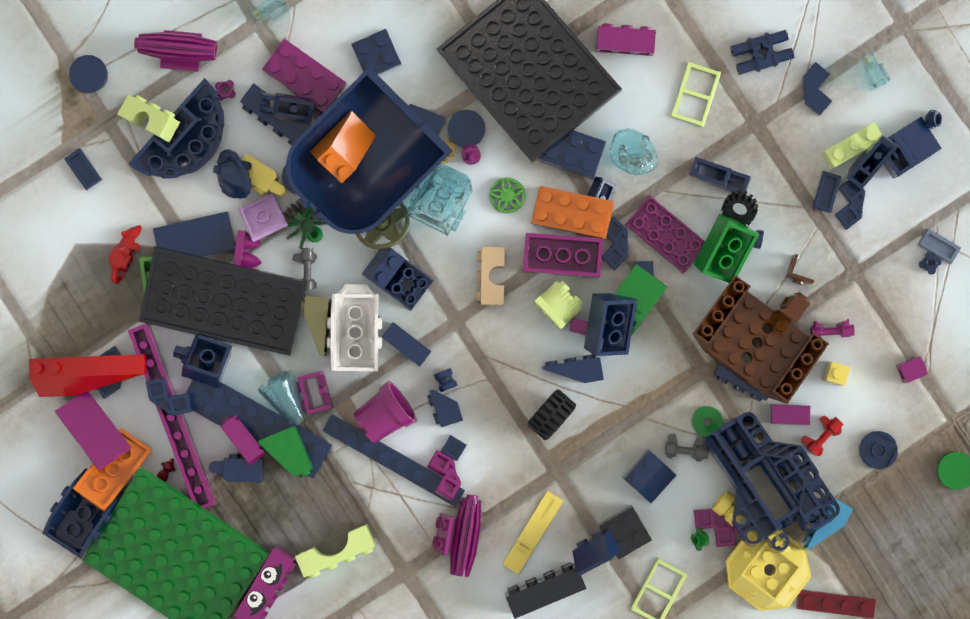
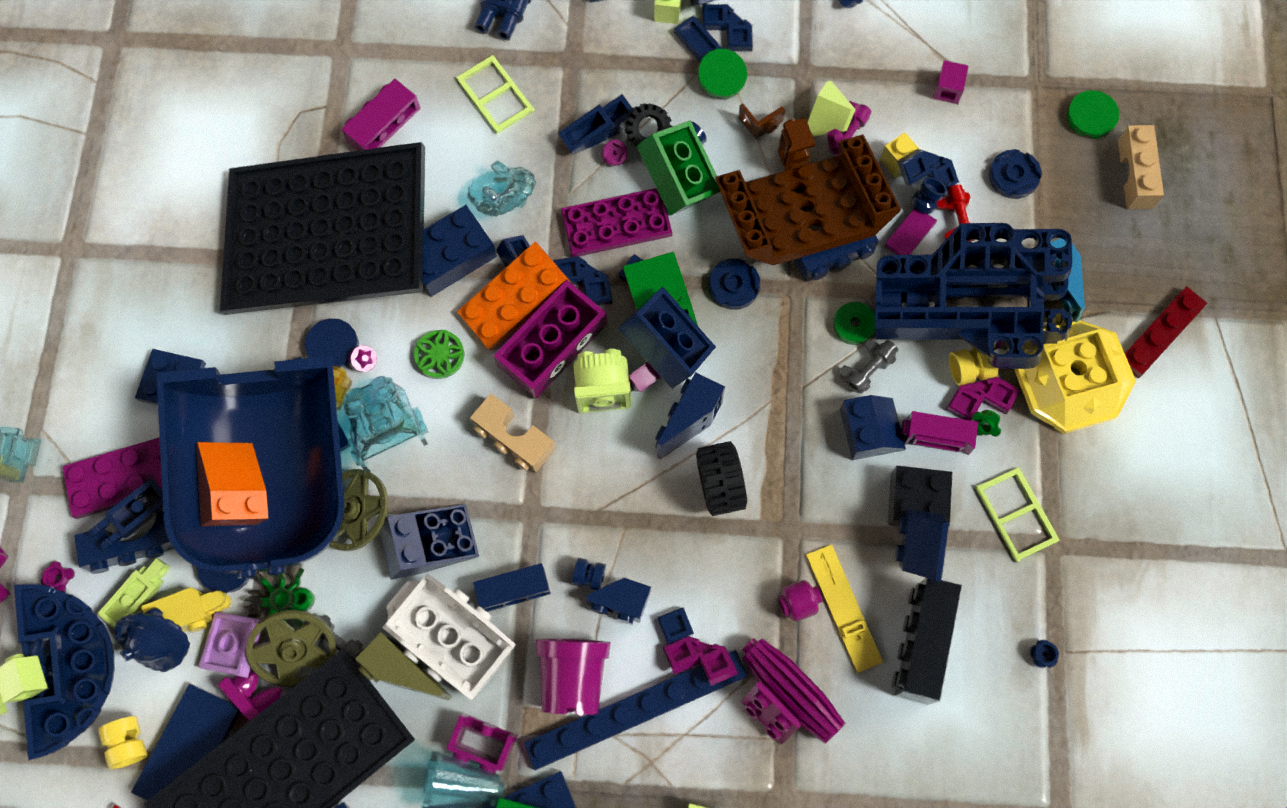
camera: 45 degrees left, 15 degrees down
none -> yellowish green hinge [98,558,171,629]
none -> light yellow wheel [98,716,147,770]
none -> olive wheel [246,610,336,687]
none -> magenta tile [601,140,628,166]
none -> green tile [698,49,747,99]
none -> dark blue tile [708,259,760,310]
none -> magenta head [778,580,822,622]
none -> yellowish green slope [807,81,856,136]
none -> dark blue tile [897,149,959,189]
none -> magenta window [901,411,978,455]
none -> dark blue wheel [911,177,947,214]
none -> tan arch [1118,125,1164,209]

